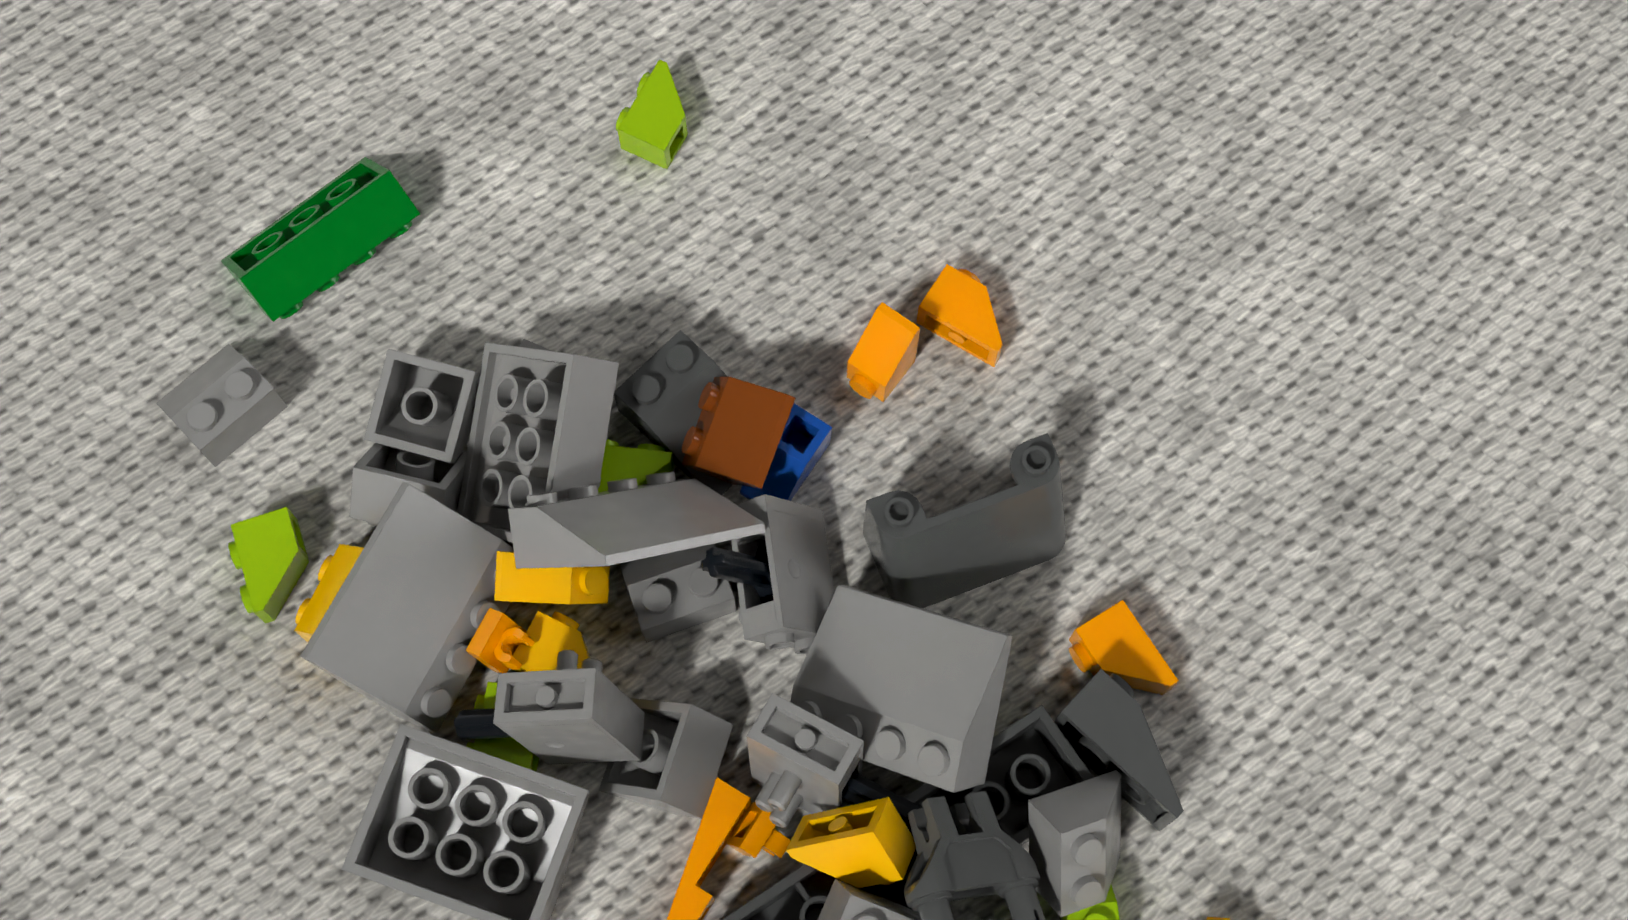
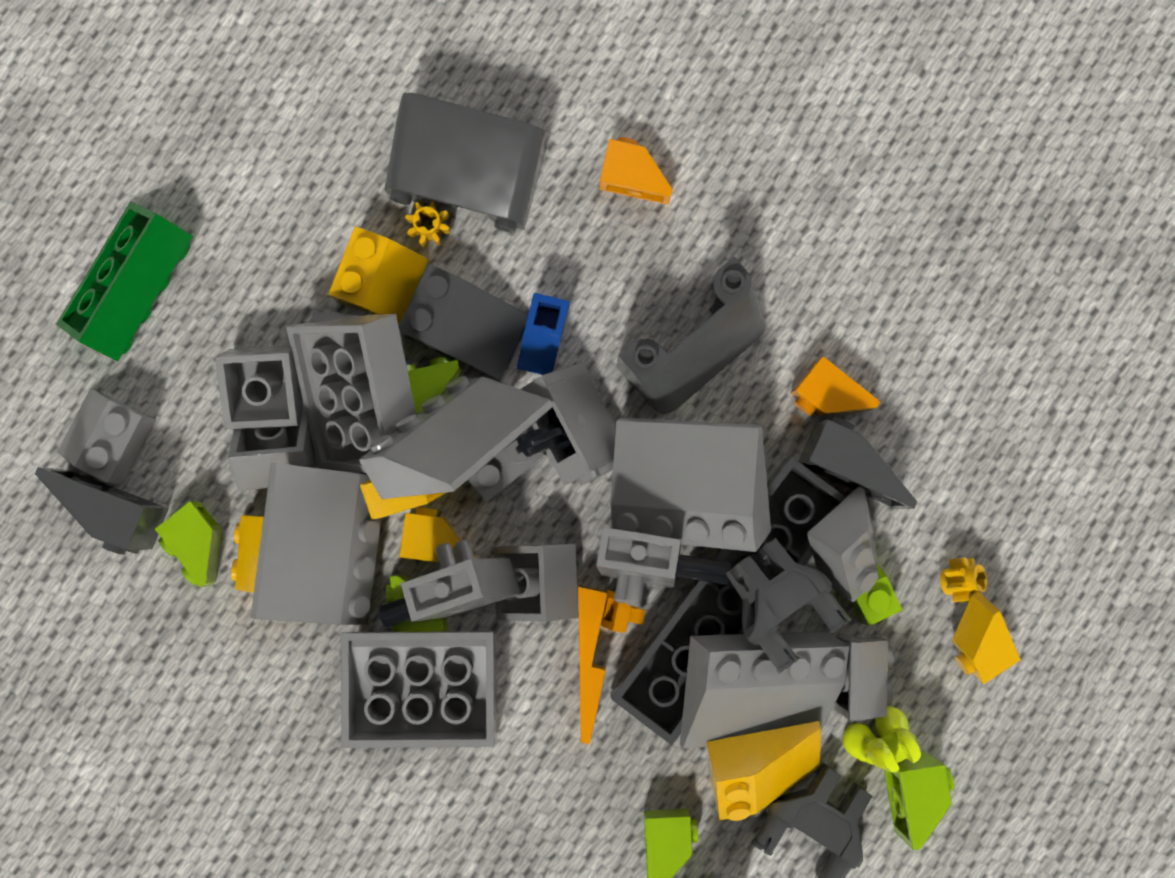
camera: 20 degrees left, 15 degrees up
light orange tile [465,608,535,673] -> none
lime slope [616,59,688,169] -> none
dark orange slope [682,376,796,489] -> none
yellow slope [786,797,916,888] -> none
light orange slope [846,302,920,402] -> none
none -> dark grey slope [35,467,169,555]
none -> yellow slope [328,226,429,325]
none -> dark grey windscreen [384,93,547,233]
none -> yellow gear [405,201,451,248]

